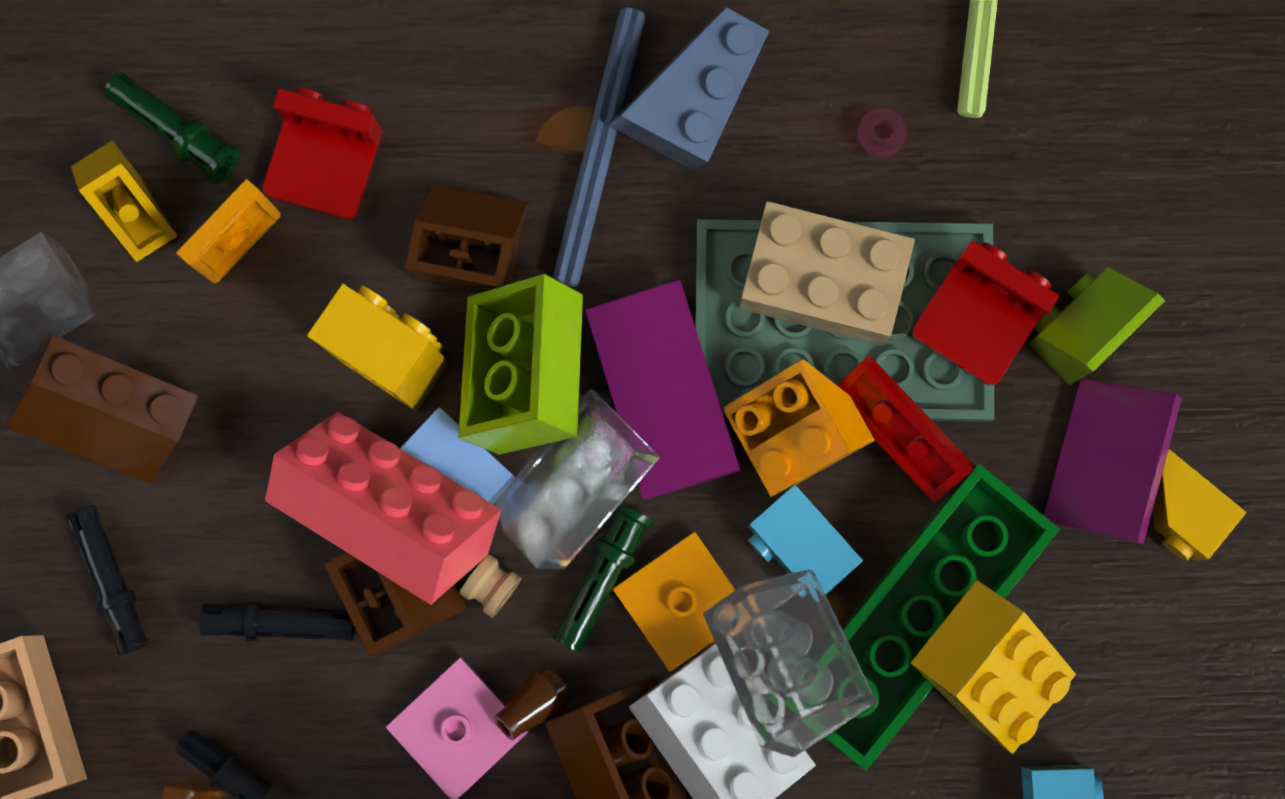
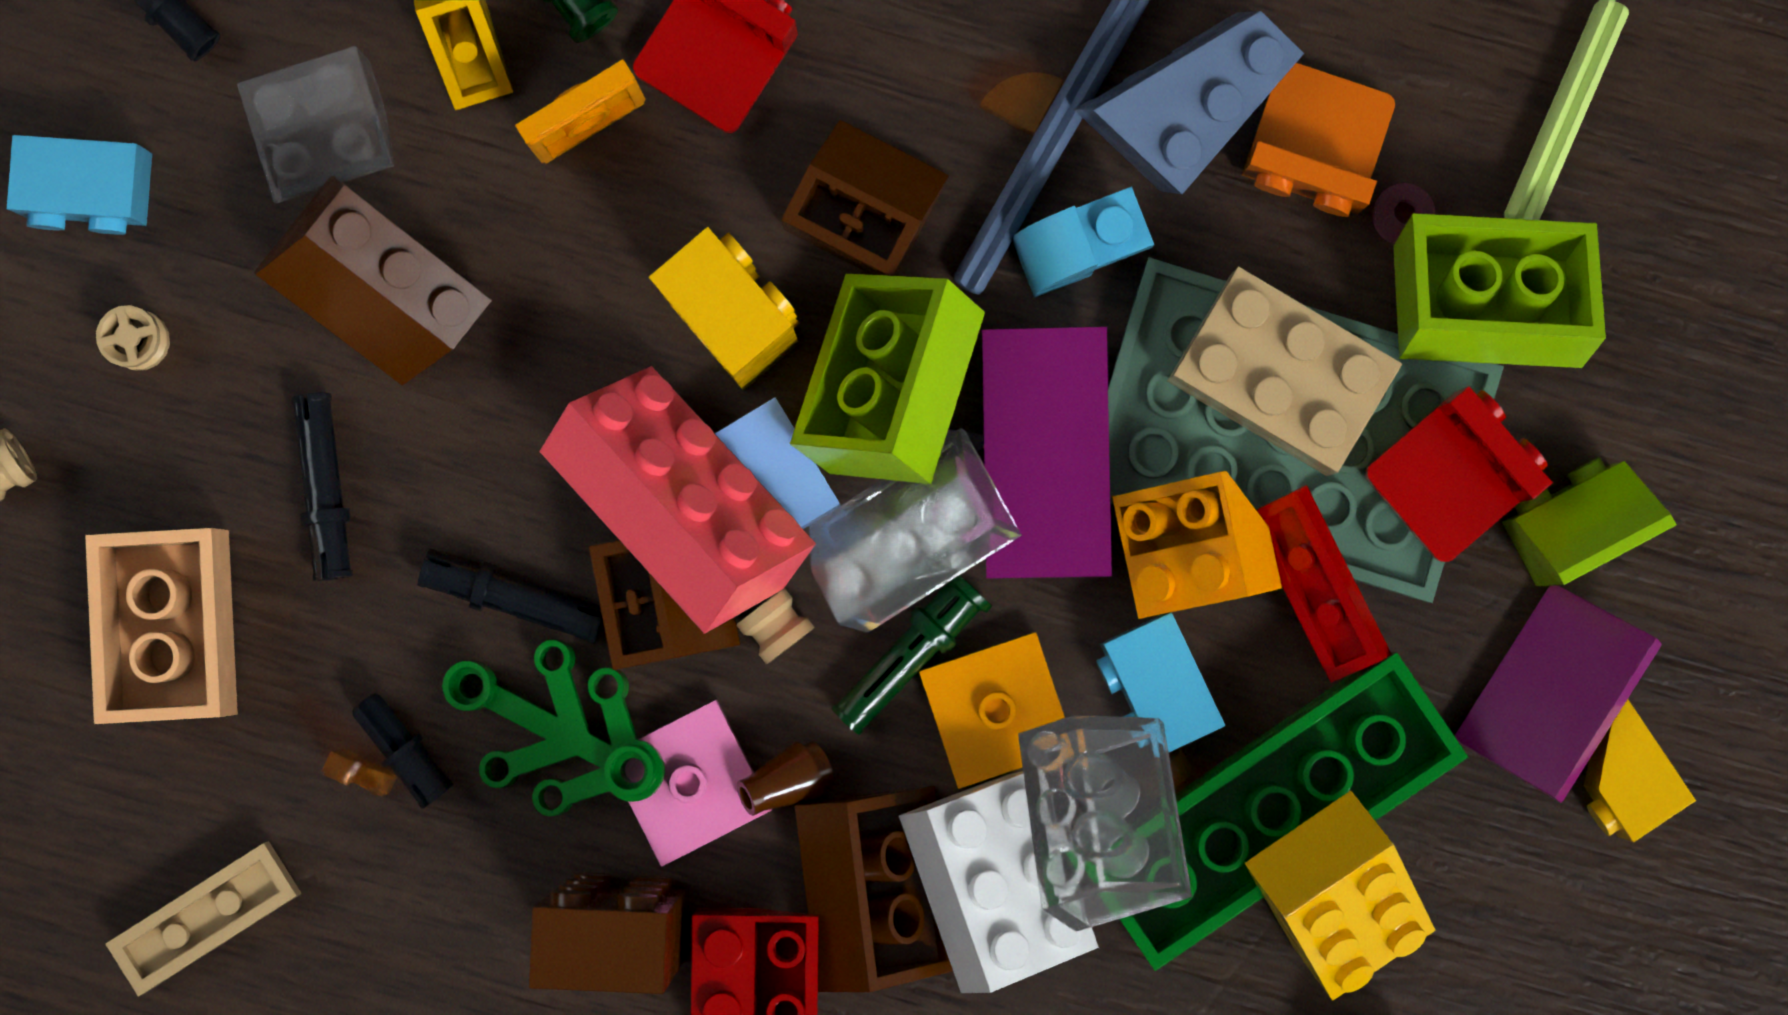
camera: 15 degrees right, 5 degrees up
none -> green plant [442,640,665,816]
none -> medium azure brick [1012,186,1154,298]
none -> orange bracket [1242,63,1395,217]
none -> lime brick [1393,213,1606,368]

